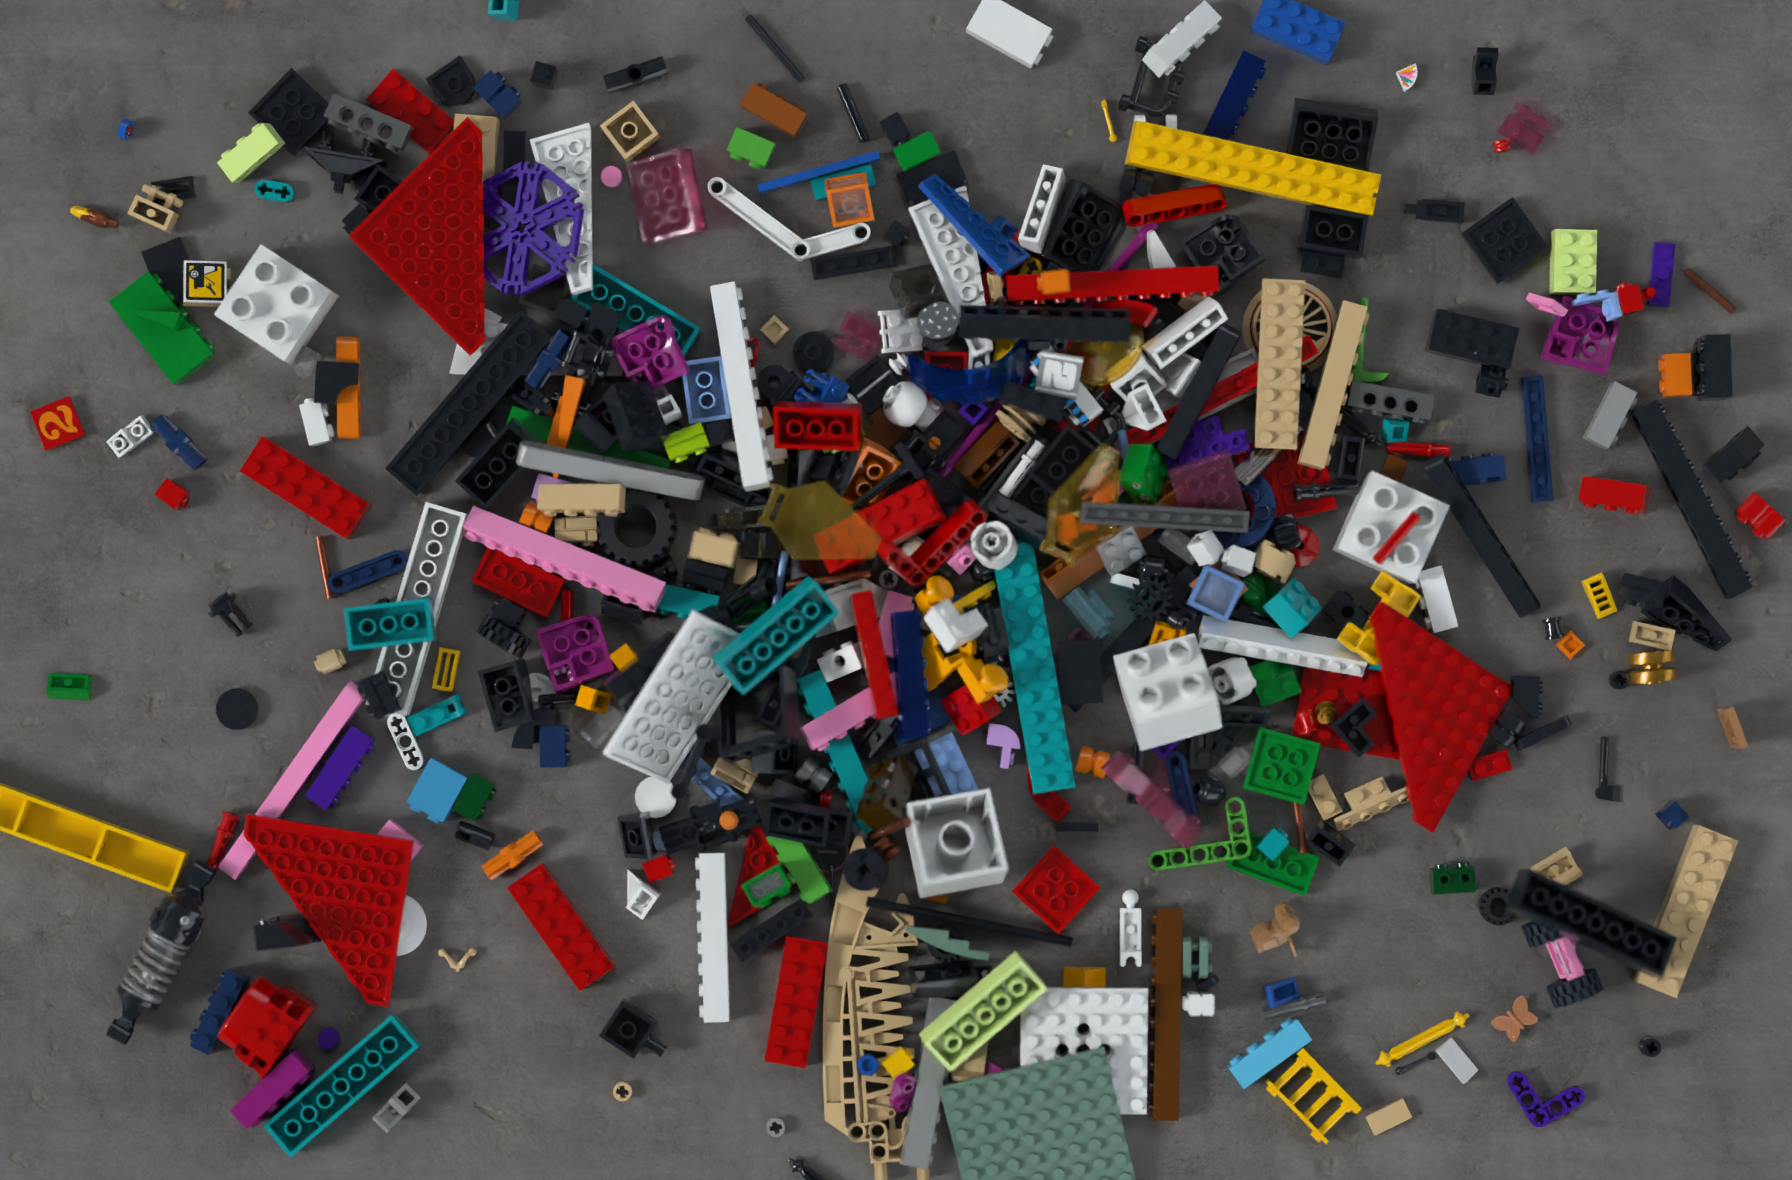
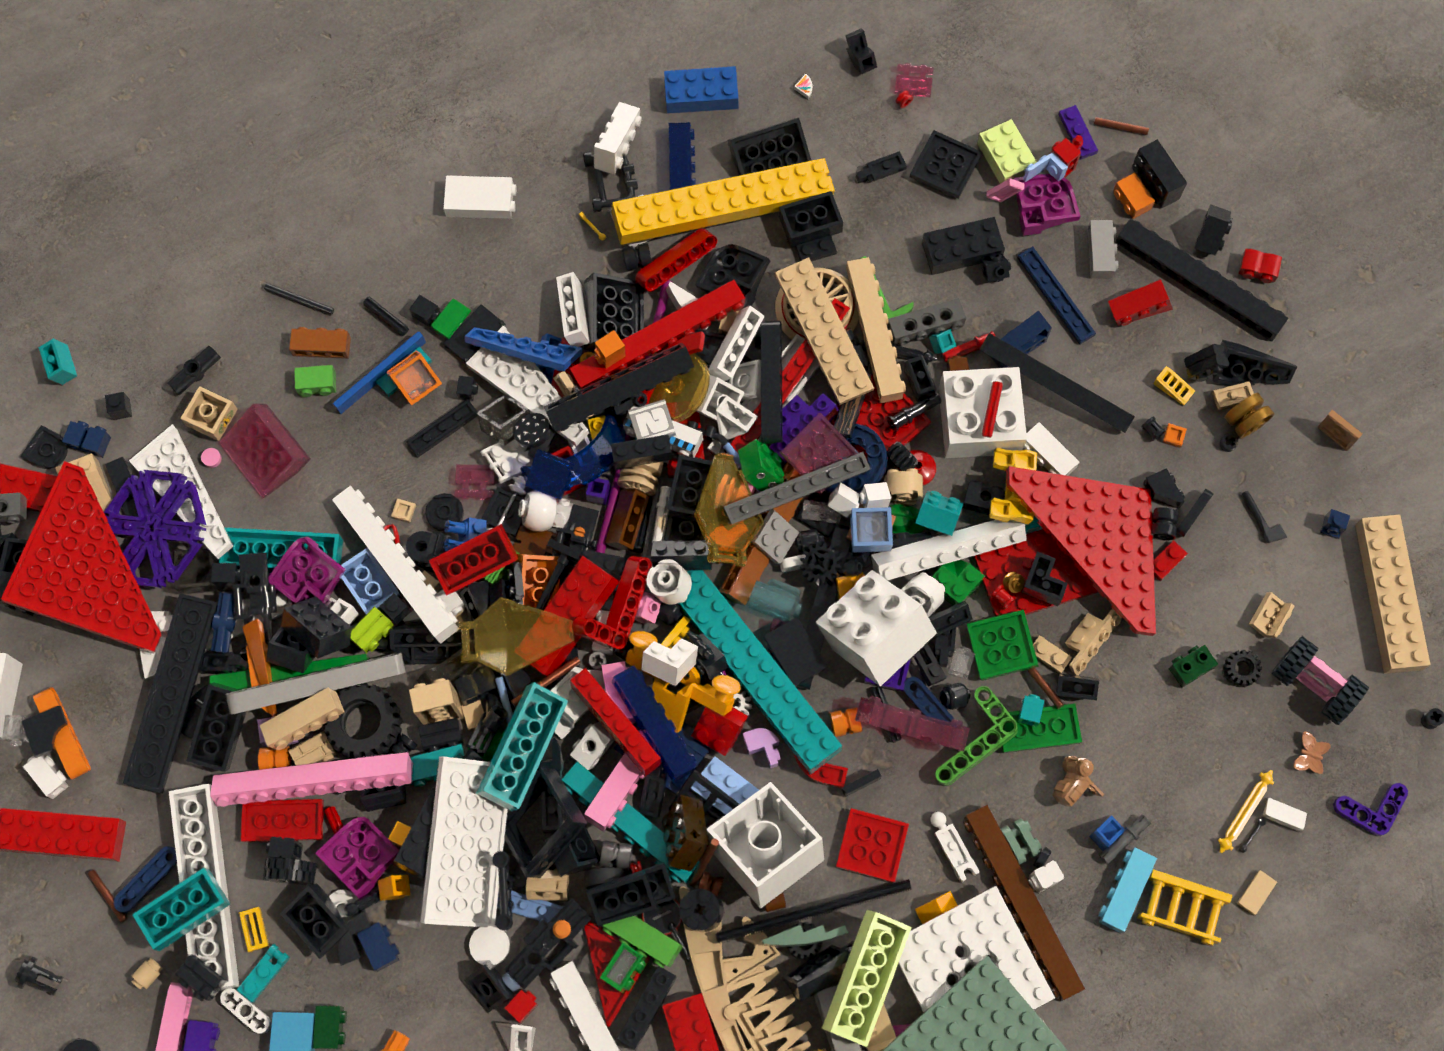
camera: 30 degrees left, 15 degrees down
white piece [708,177,871,261] -> none
black brick [1505,868,1677,977] -> none
none -> clear blue tile [525,449,574,500]

